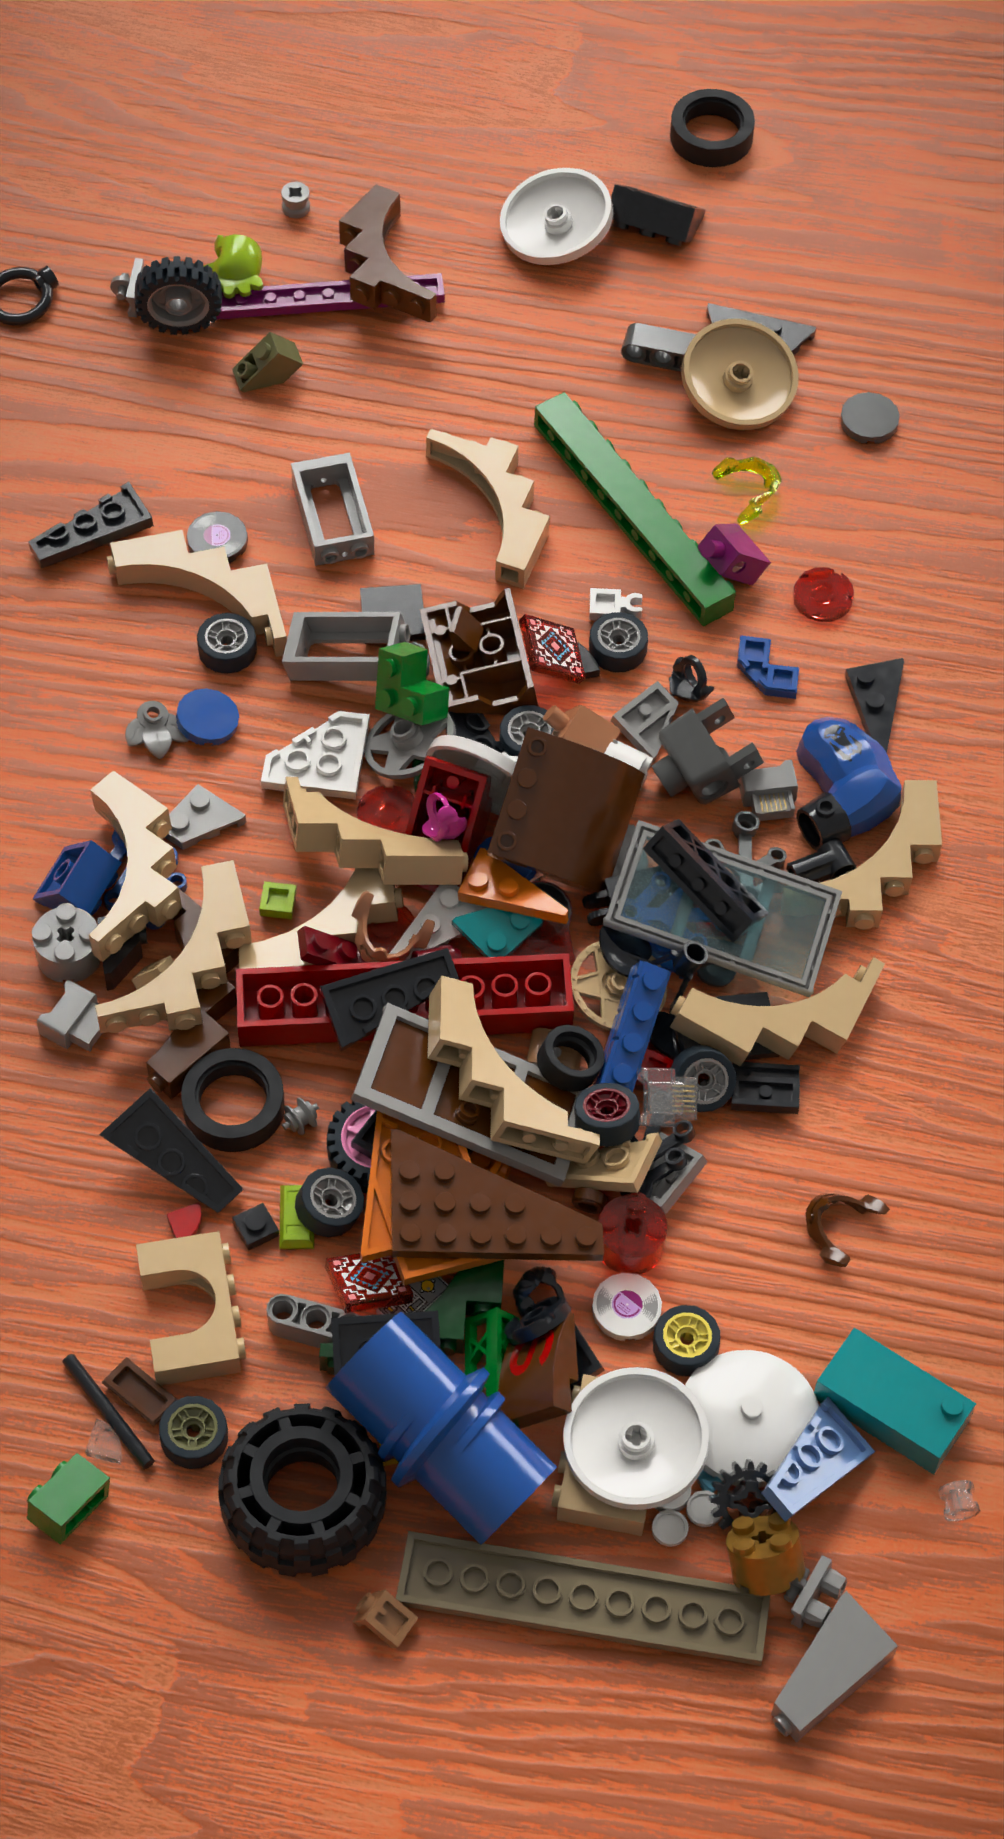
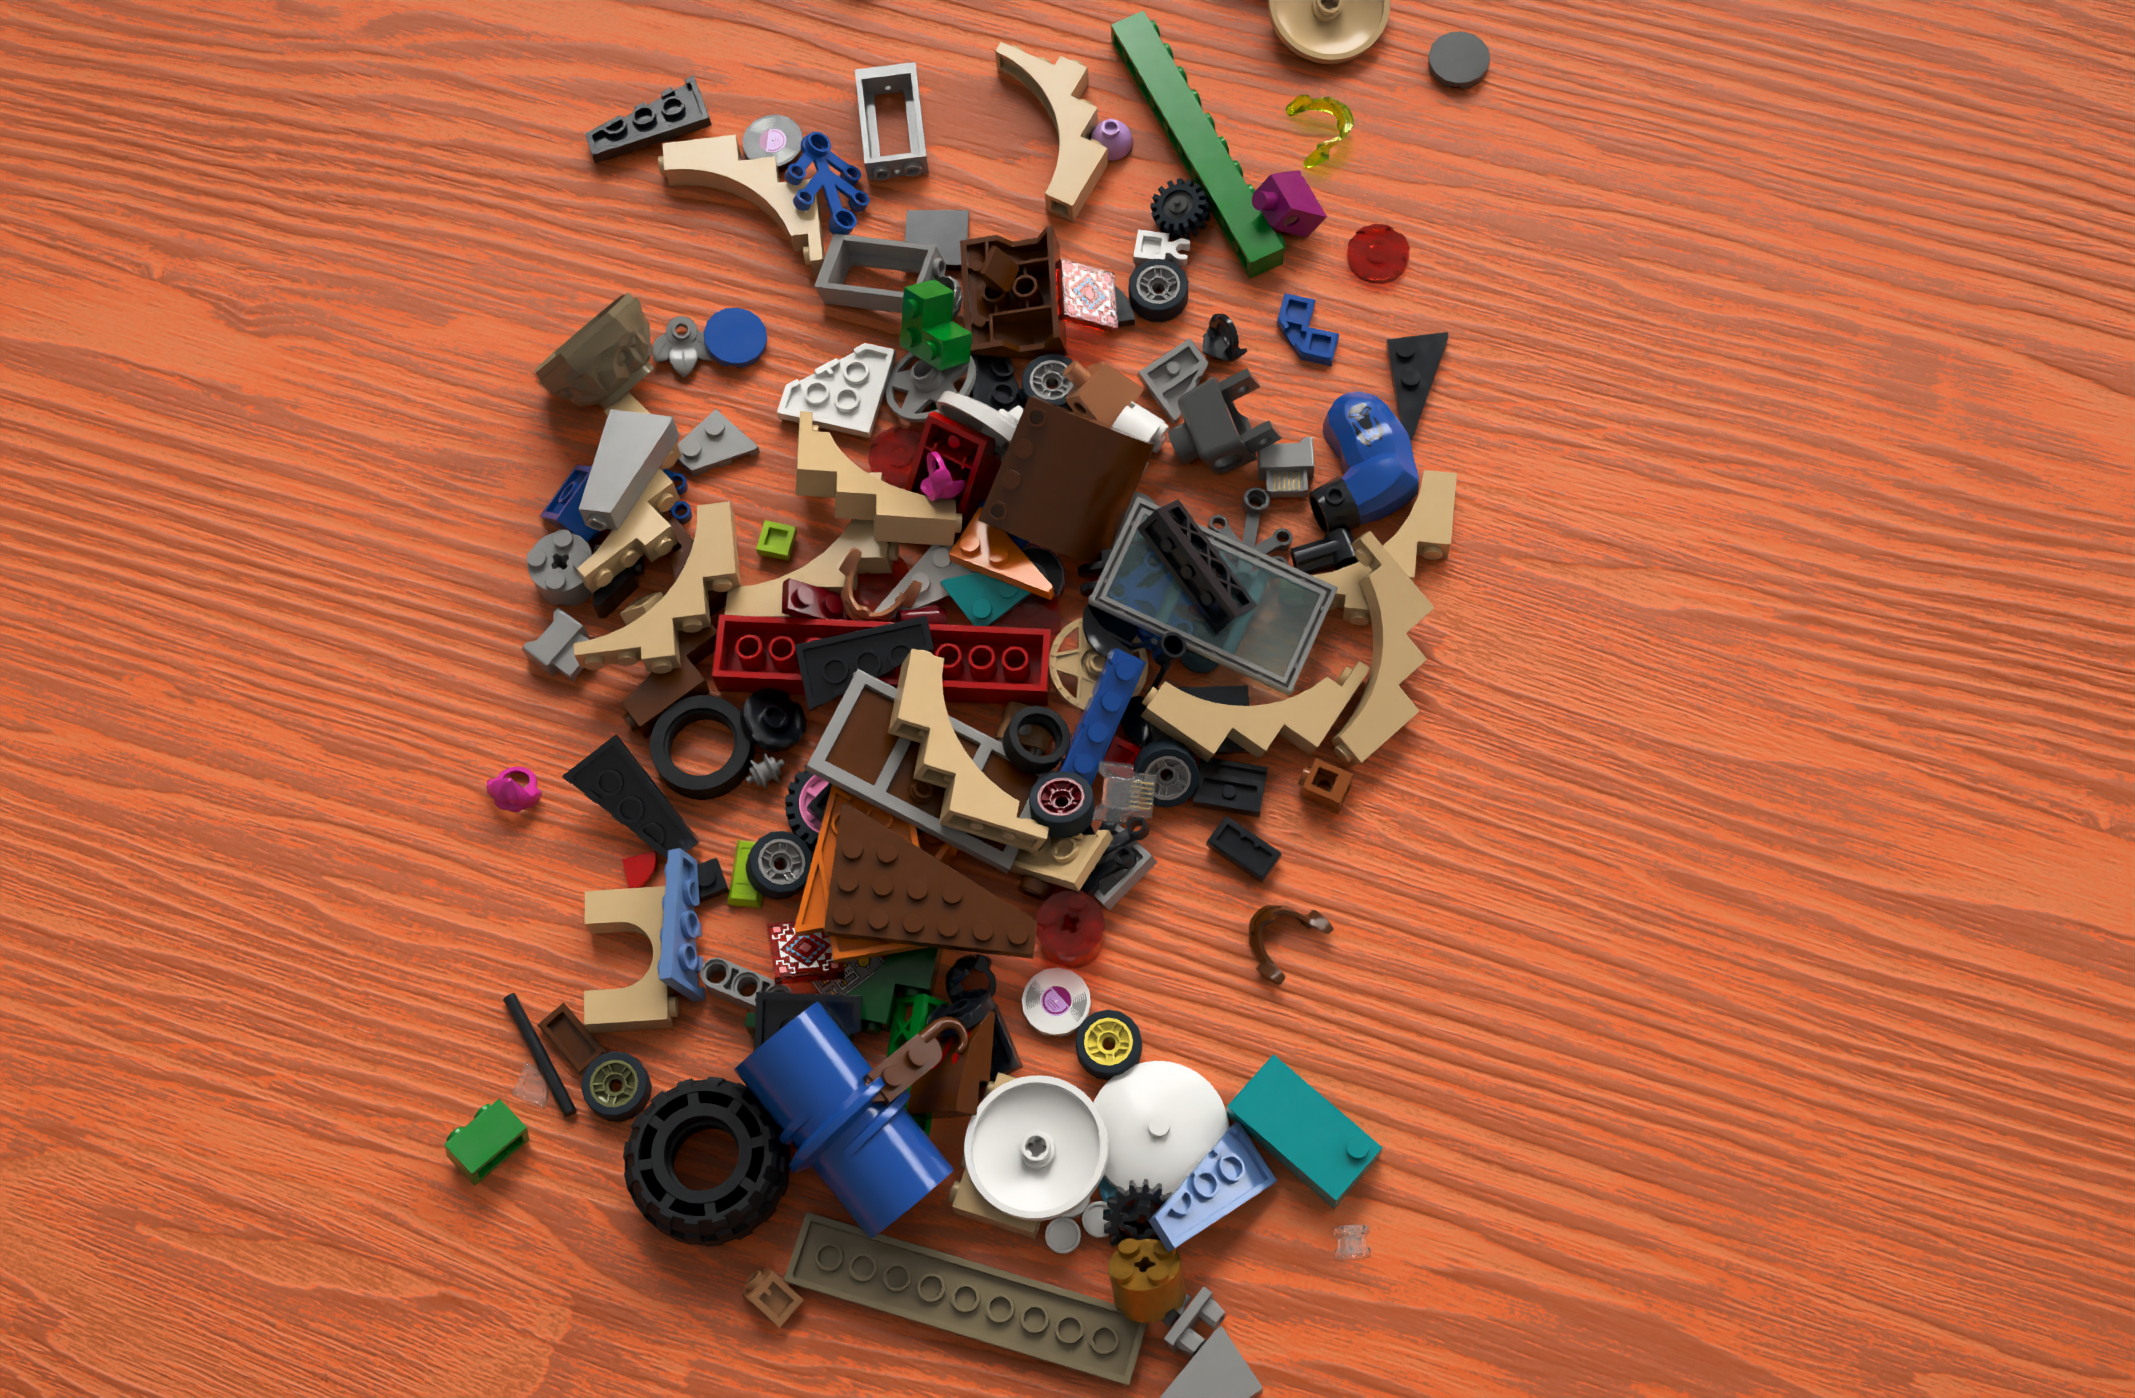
camera: 15 degrees right, 10 degrees up
black wheel [197,613,257,674] -> none
none -> dark pink piece [486,766,542,812]
none -> dark tan rock [532,292,654,410]
none -> light grey slope [579,409,679,531]
none -> medium blue wing [657,848,705,1002]
none -> black tile [740,688,806,752]
none -> blue plant [784,132,870,235]
none -> reddish brown plate [863,1017,969,1106]
none -> lavender brick [1090,119,1133,161]
none -> black wheel [1150,178,1211,240]
none -> black plate [1206,816,1282,883]
none -> dark orange brick [1298,758,1353,814]
none -> tan arch [1330,531,1434,766]

